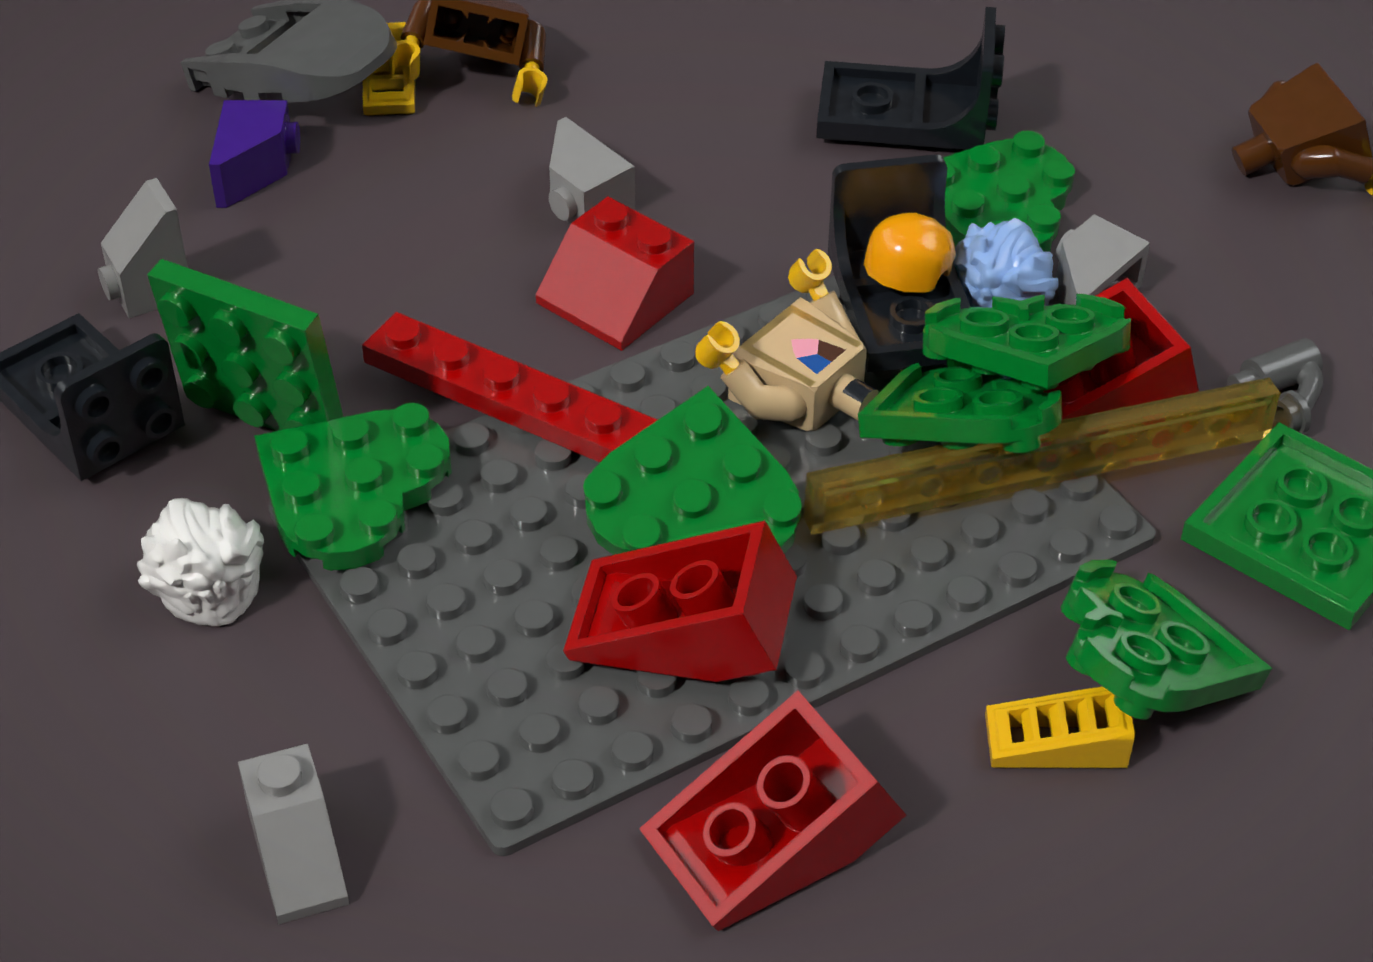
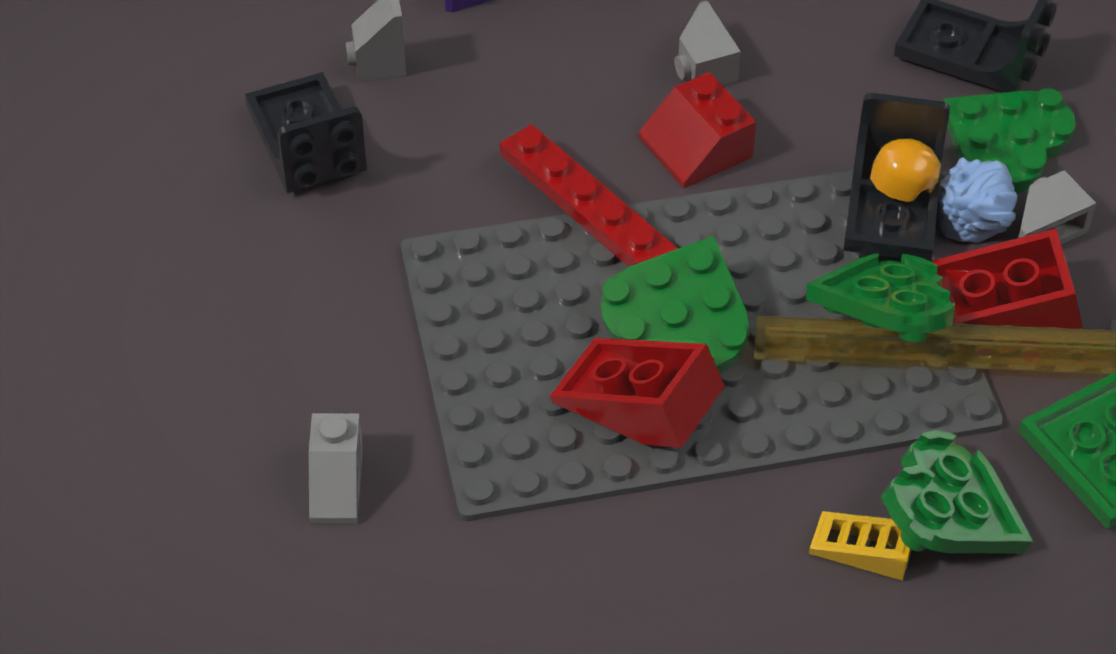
camera: 20 degrees right, 5 degrees up
white hair [137,498,264,627] -> none
green plate [147,259,344,431] -> none
green plate [254,403,451,571] -> none
red slope [639,690,907,931] -> none
tan torso [695,249,879,431] -> none
green plate [923,294,1131,390] -> none

